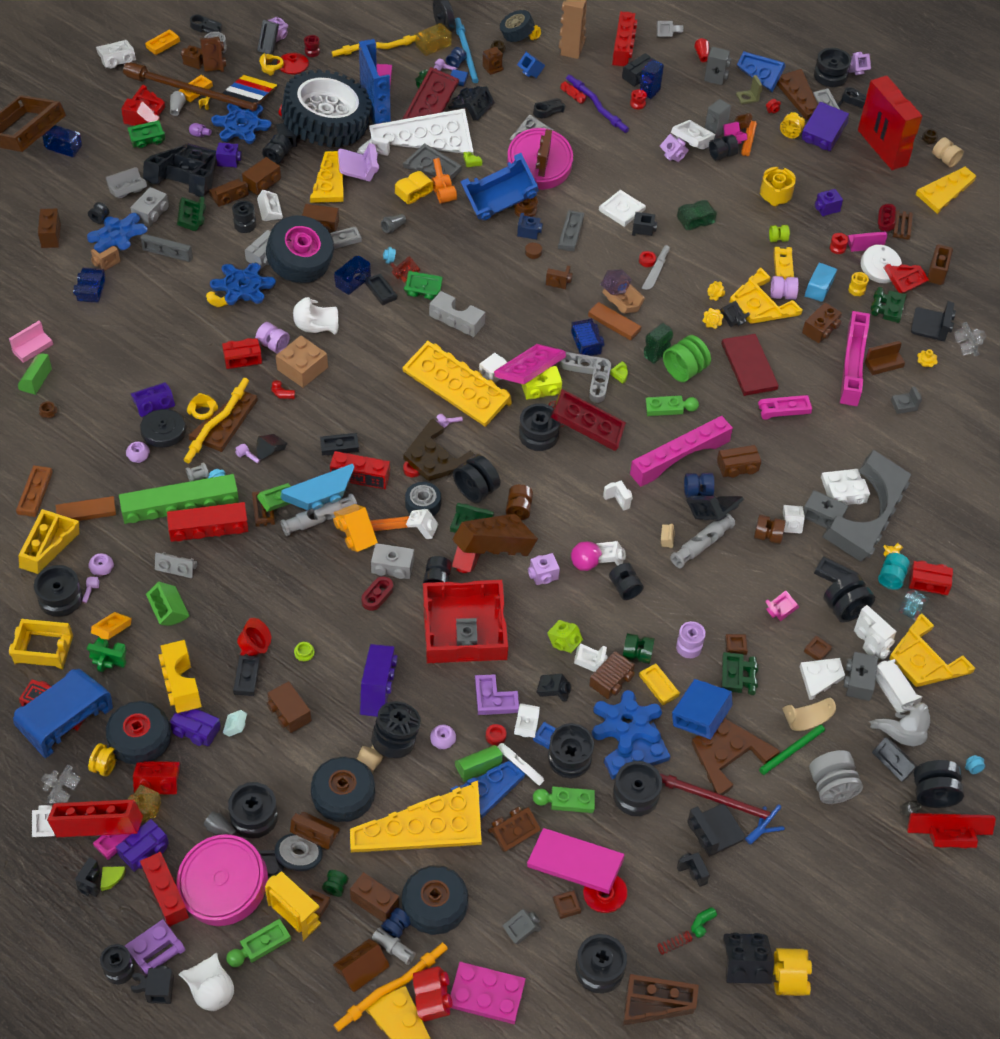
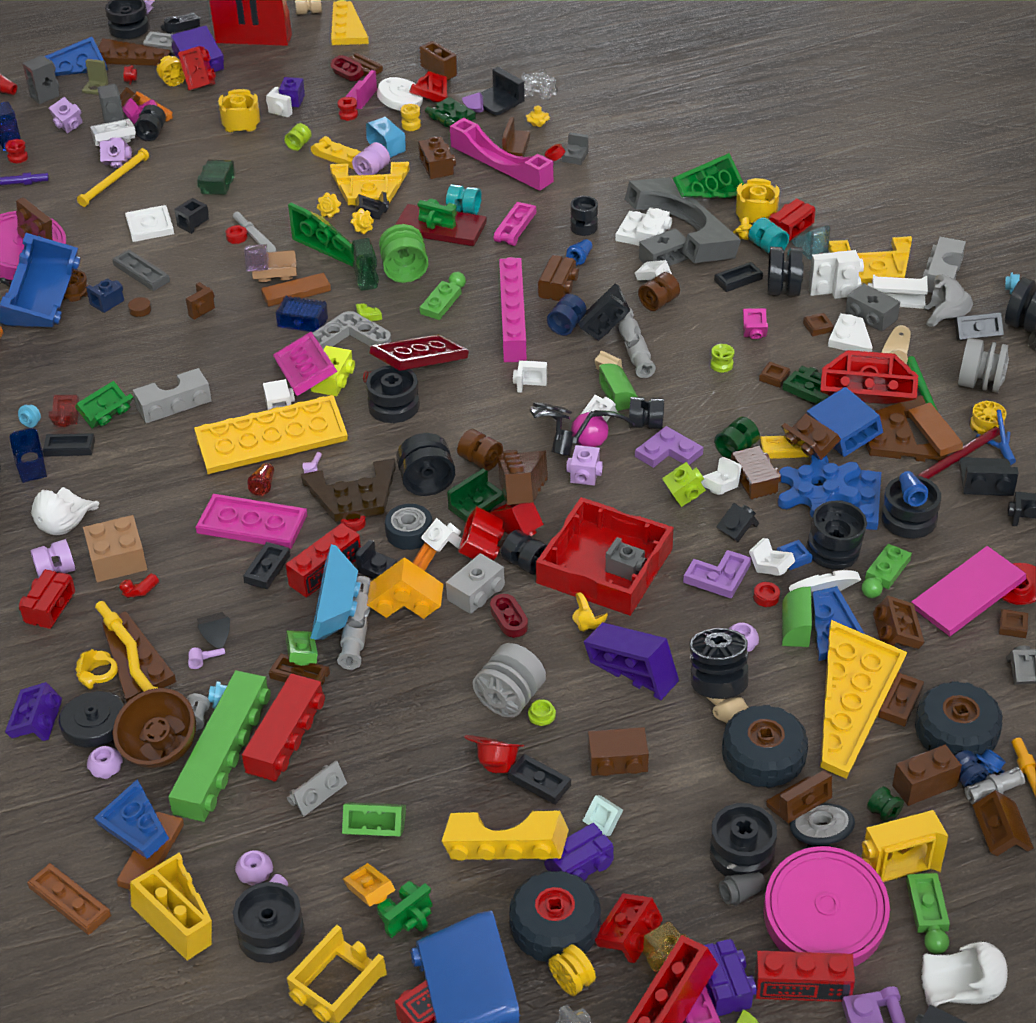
camera: 55 degrees left, 10 degrees down
lavender wheel [676,621,705,658] -> none
none -> lavender brick [49,97,83,134]
none -> yellow bar [77,148,149,207]
none -> blue wing [94,779,169,859]
none -> reddish brown piece [113,688,196,768]
none -> red bracket [178,46,216,90]
none -> dark pink tile [196,494,307,549]
none -> clear red cone [247,463,275,496]
none -> white bracket [266,87,292,117]
none -> green wedge [288,203,359,269]
none -> black bracket [355,540,397,579]
none -> green hips [418,198,457,229]
none -> teal wheel [446,184,482,215]
none -> red brick [458,506,505,560]
none -> medium lavender tile [462,92,484,113]
none -> light grey wheel [473,643,546,718]
none -> black plant [530,403,635,456]
none -> red tile [544,144,565,162]
none -> blue cone [566,239,592,265]
none -> black wheel [570,196,598,236]
none -> yellow piece [573,592,608,632]
none -> bright green brick [599,364,638,411]
none -> medium lavender plate [635,426,703,468]
none -> green wedge [673,153,744,198]
none -> lime wheel [711,344,734,373]
none -> yellow brick [736,178,779,223]
none -> reddish brown bracket [781,413,841,460]
none -> red wedge [820,350,918,404]
none -> reddish brown plate [878,673,924,727]
none -> blue cone [899,471,928,506]
none -> dark orange tile [908,403,963,457]
none -> light grey arch [923,237,966,293]
none -> yellow wheel [970,401,1006,435]
none -> blue plate [976,749,1006,774]

